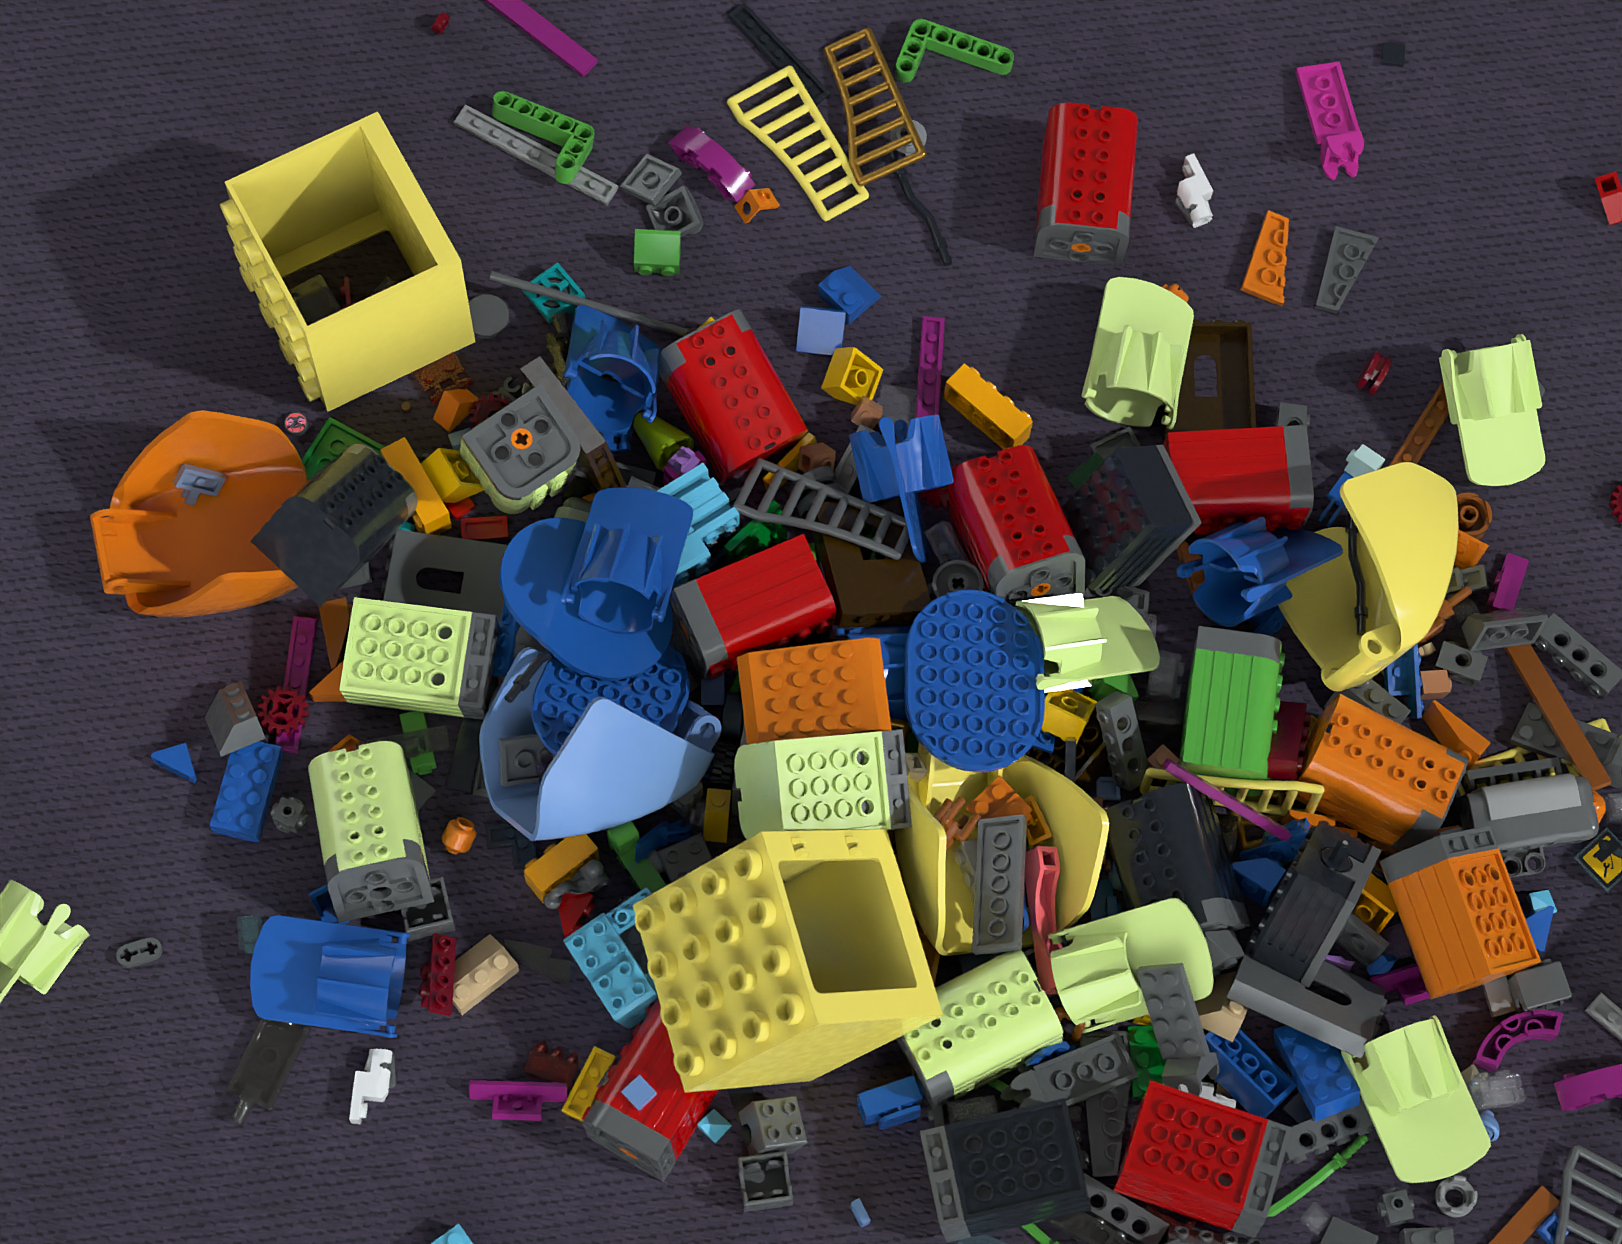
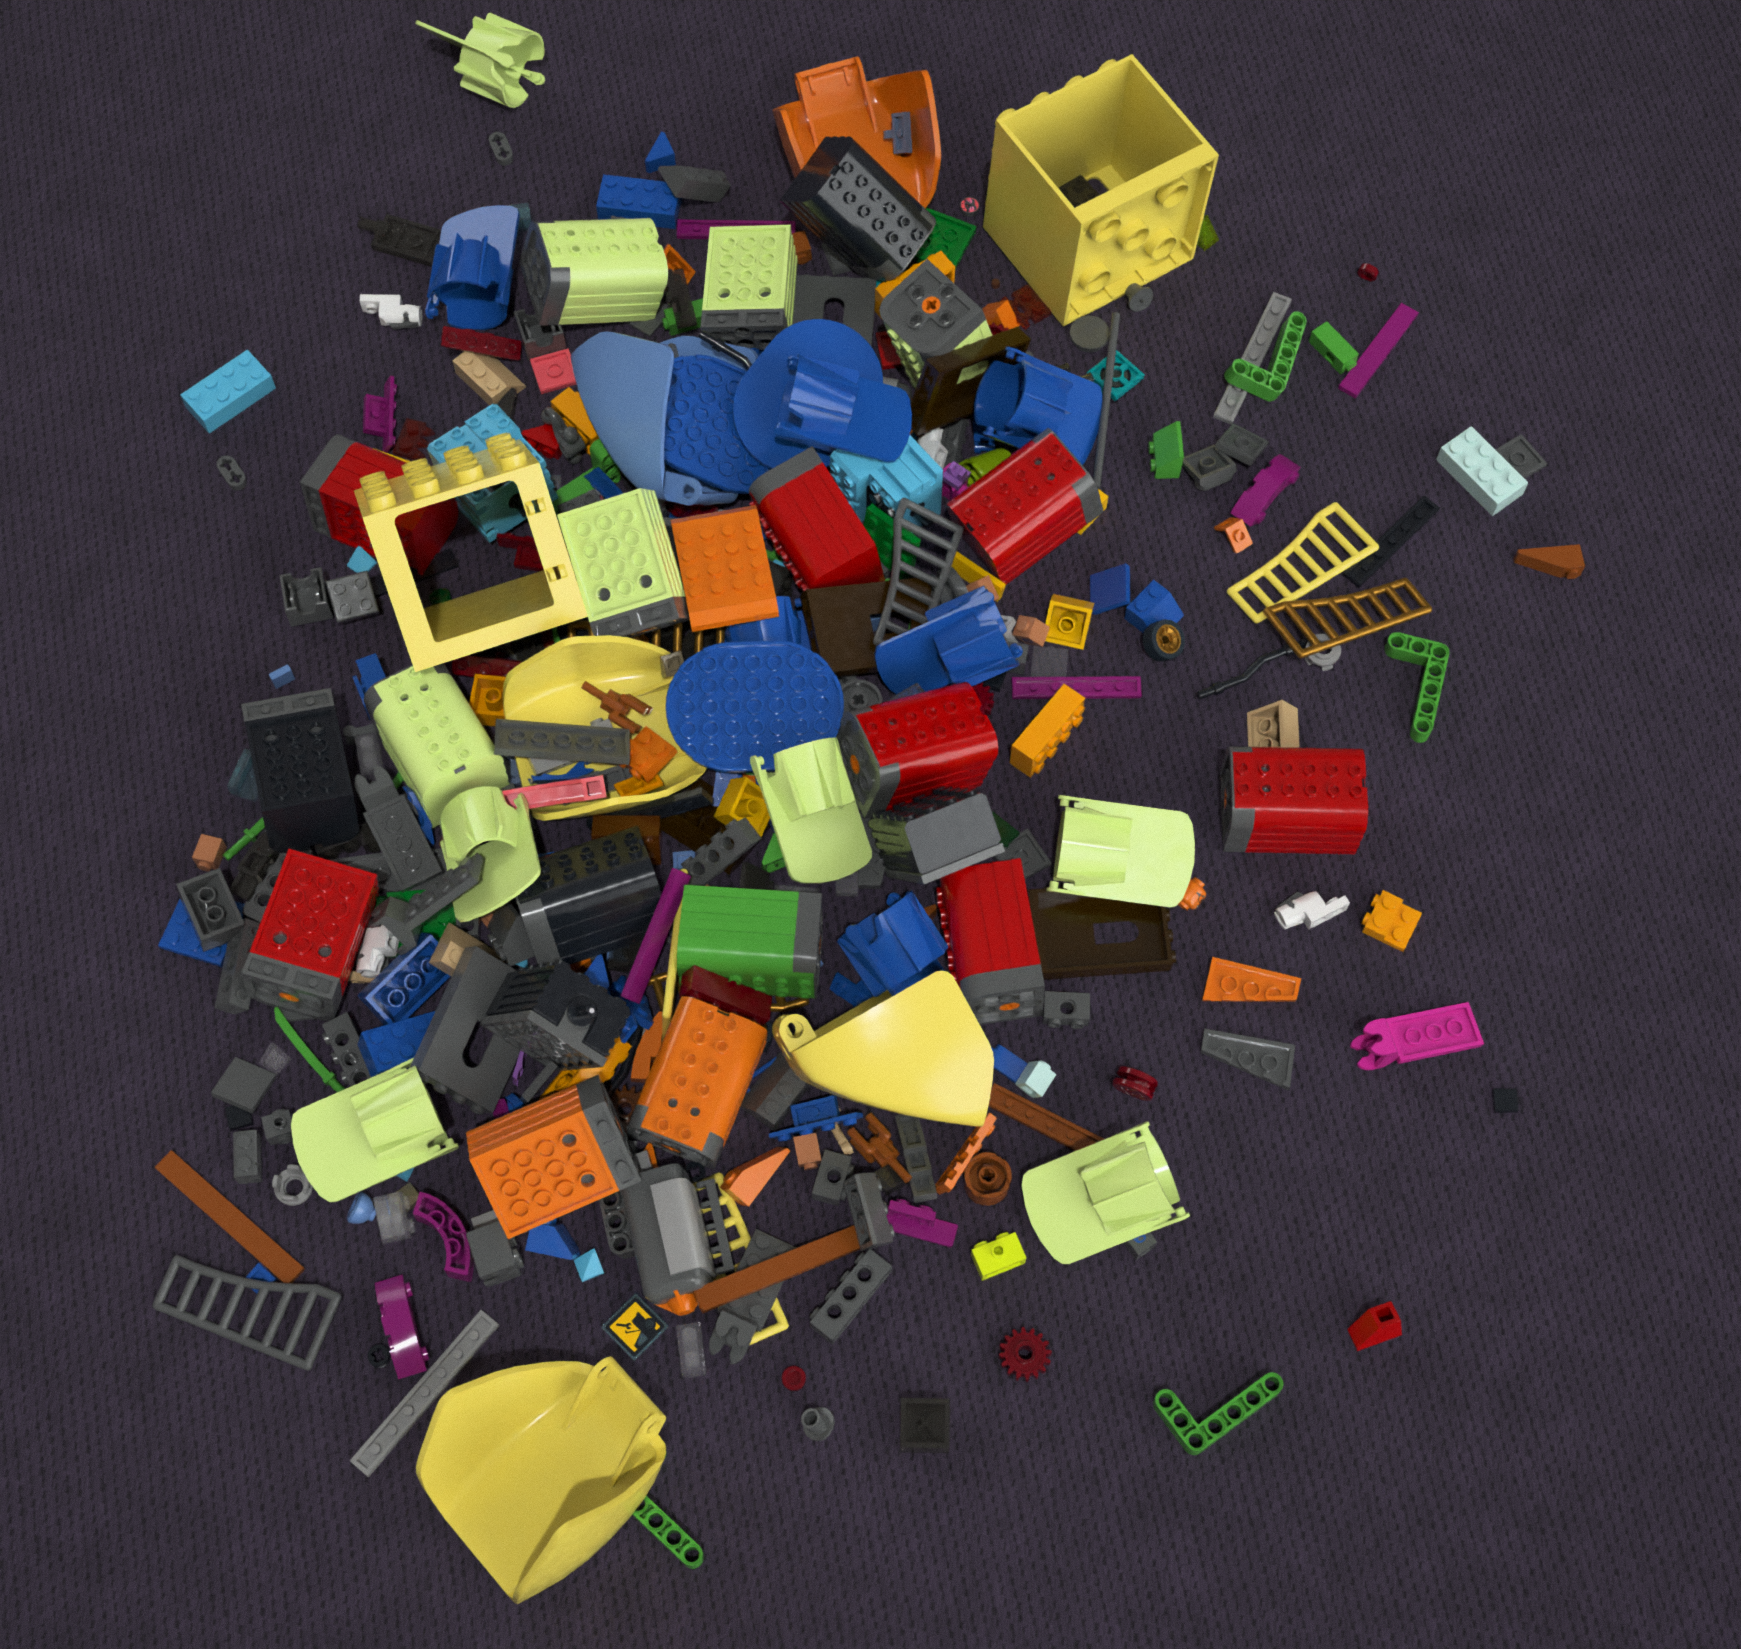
camera: 90 degrees right, 5 degrees down
dark red gear [258,685,310,737] -> none
medium blue tile [621,1075,657,1111] -> none
none -> coral tile [530,348,577,394]
none -> neon yellow brick [971,1232,1027,1281]
none -> wheel [1143,619,1185,662]
none -> tan slope [1247,700,1299,747]
none -> bright green brick [1309,321,1359,375]
none -> light orange plate [1361,890,1422,952]

